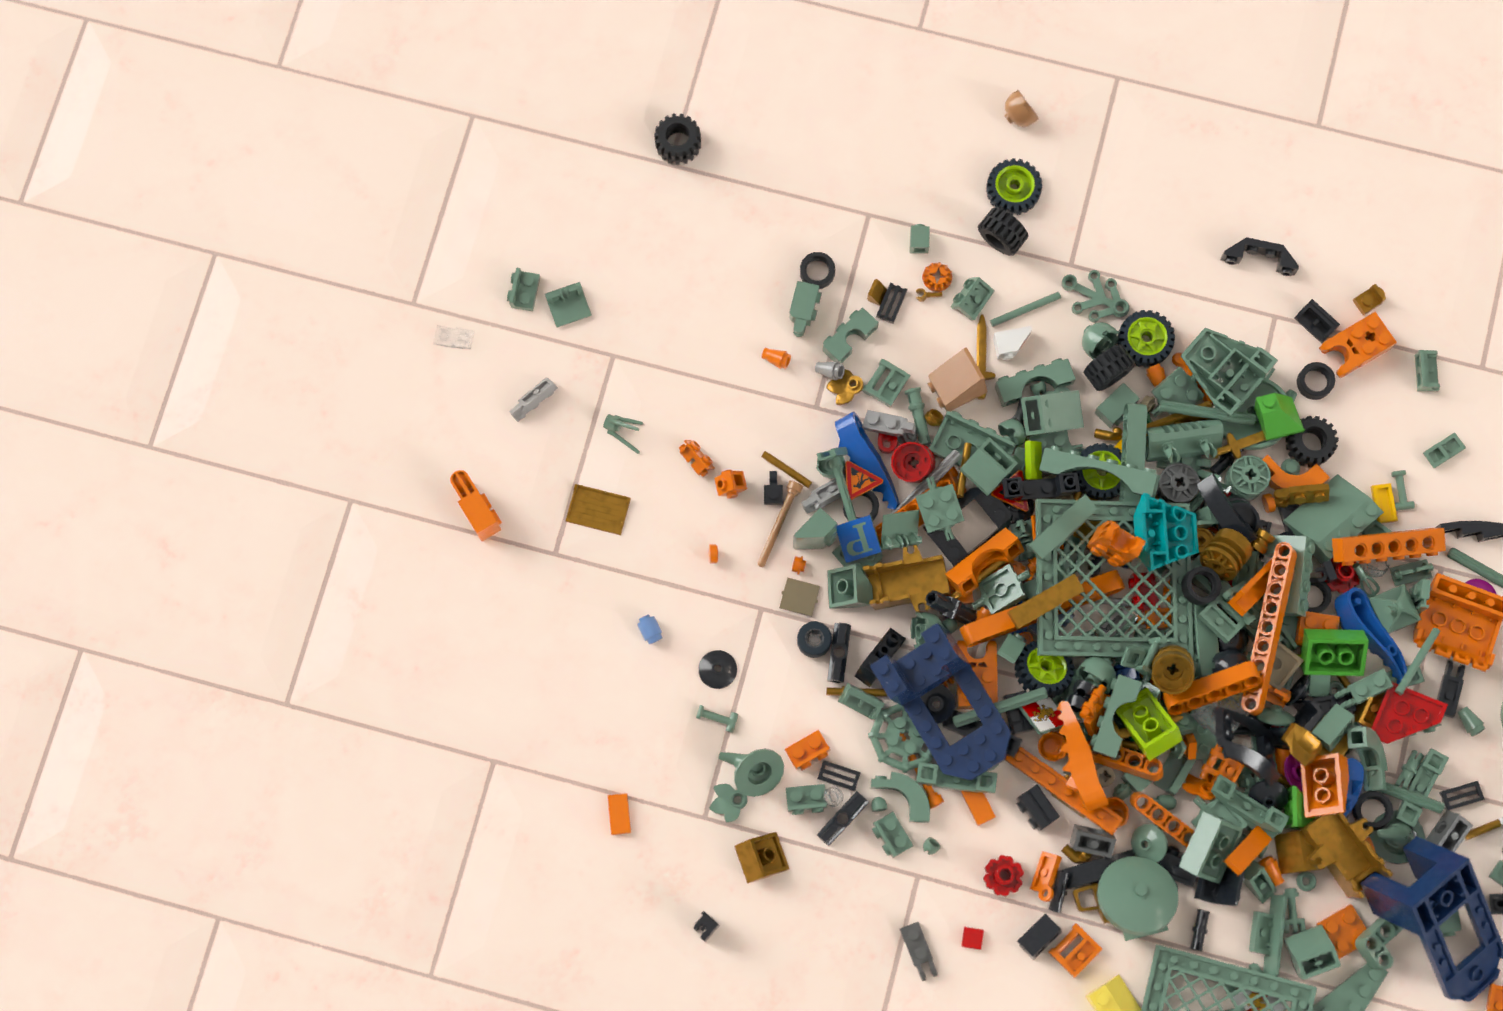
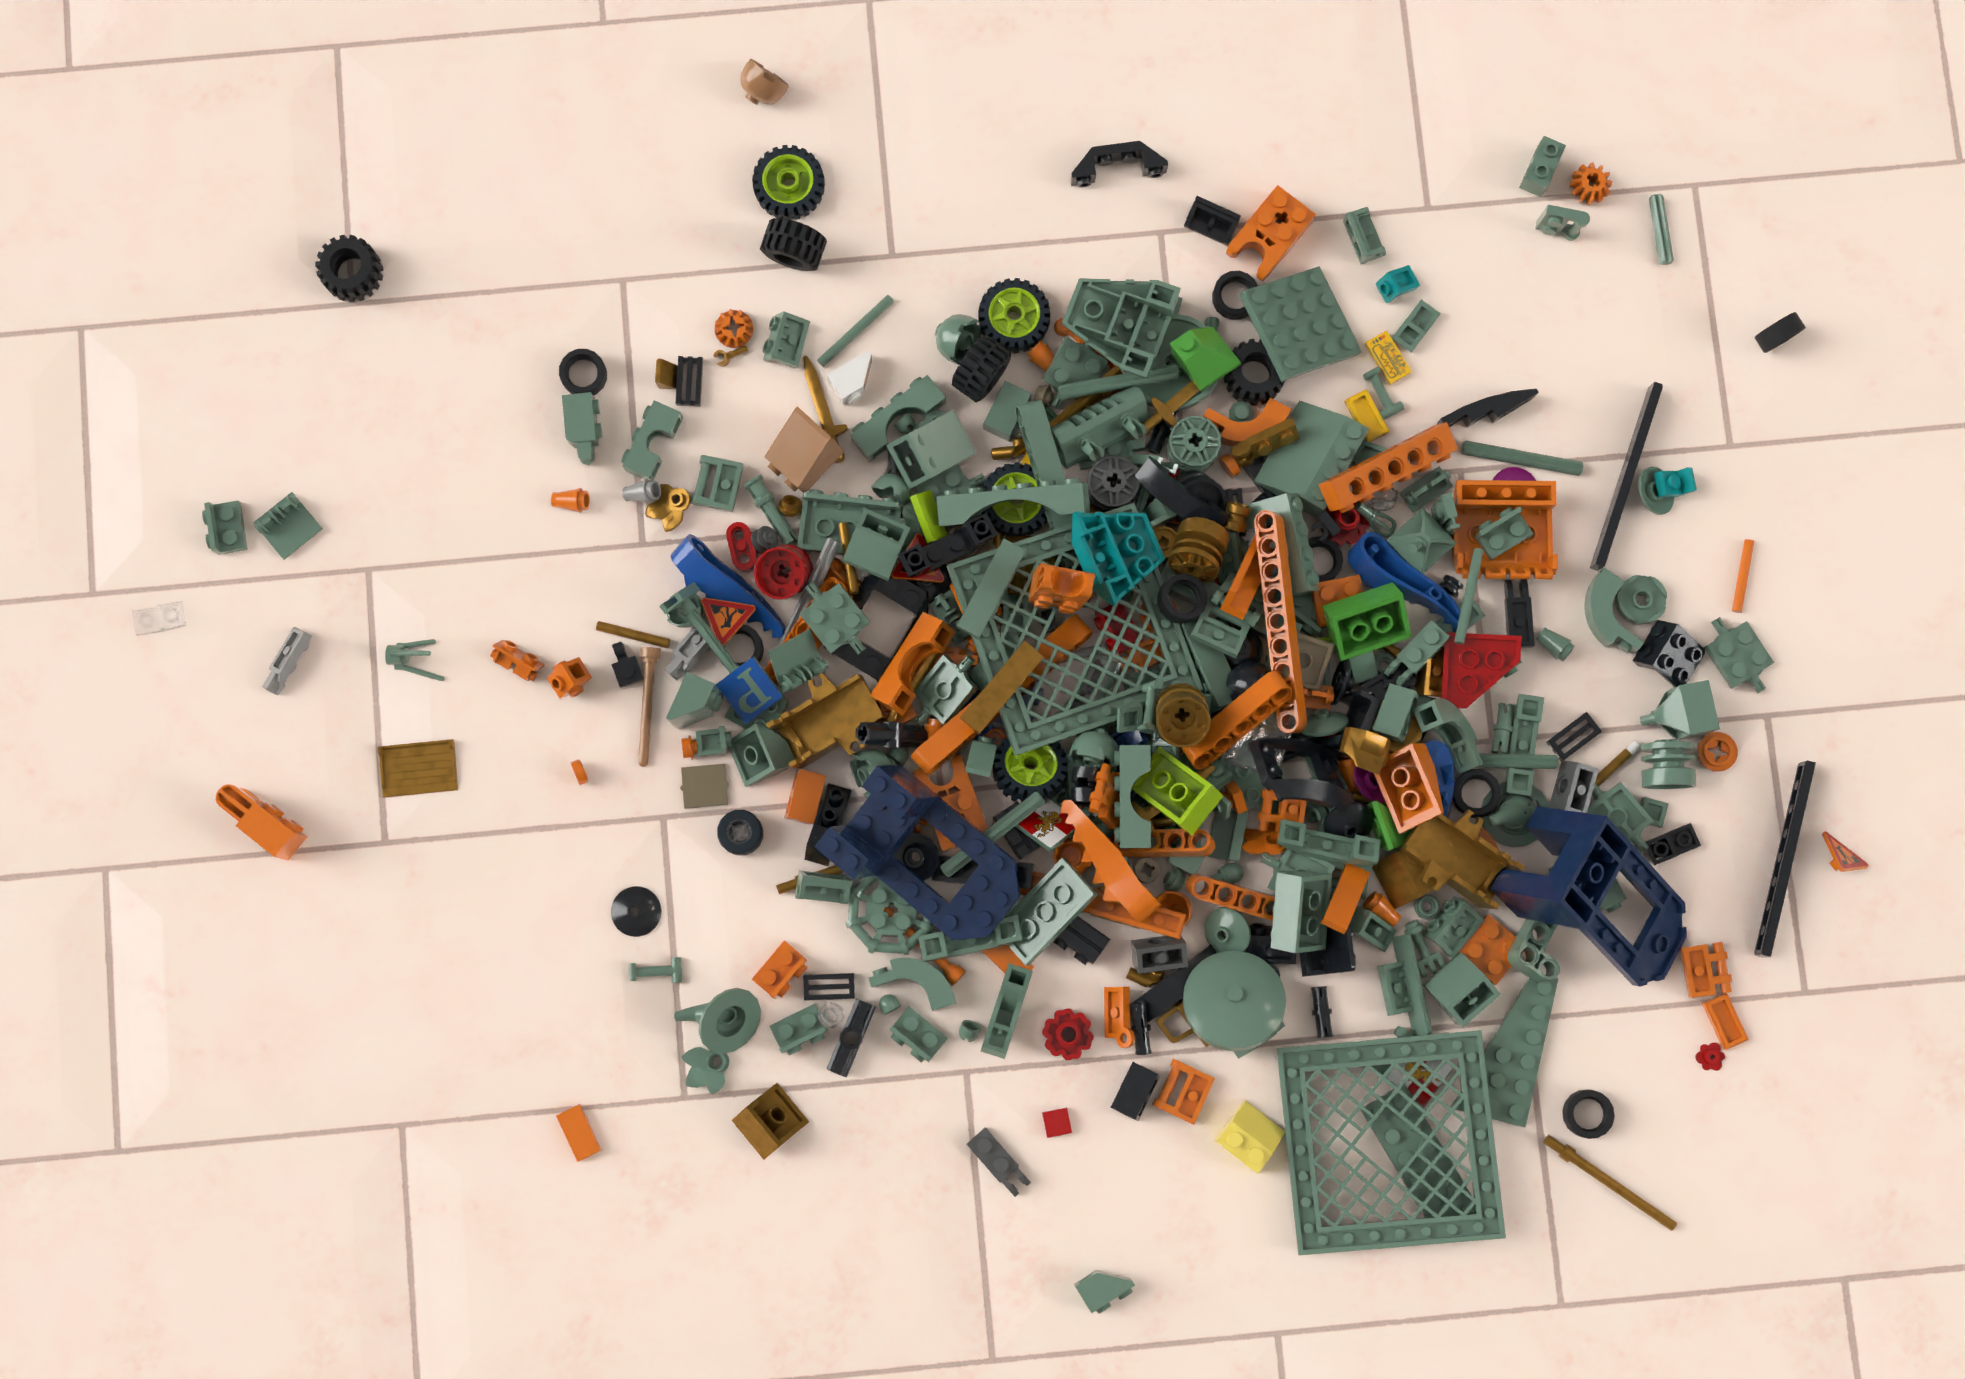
camera: 25 degrees left, 5 degrees up
medium blue brick [637,614,663,645] -> none
black hinge [694,911,720,942] -> none
black piece [827,623,851,683] -> none
light grey hinge [862,410,916,437] -> none
sand green brick [909,224,930,254] -> none
sand green plant [1061,270,1130,323] -> none
pearl gold bracket [1352,284,1386,316] -> none
none -> sand green bracket [695,726,733,757]
none -> orange hinge [784,769,826,824]
none -> sand green arch [981,963,1033,1059]
none -> sand green plate [1005,858,1098,966]
none -> sand green plate [1239,266,1362,382]
none -> yellow tile [1364,330,1412,386]
none -> teal bracket [1376,265,1420,303]
none -> sand green bracket [1423,896,1485,958]
none -> black bush [1439,575,1464,597]
none -> sand green bracket [1474,507,1533,561]
none -> sand green plate [1587,782,1654,853]

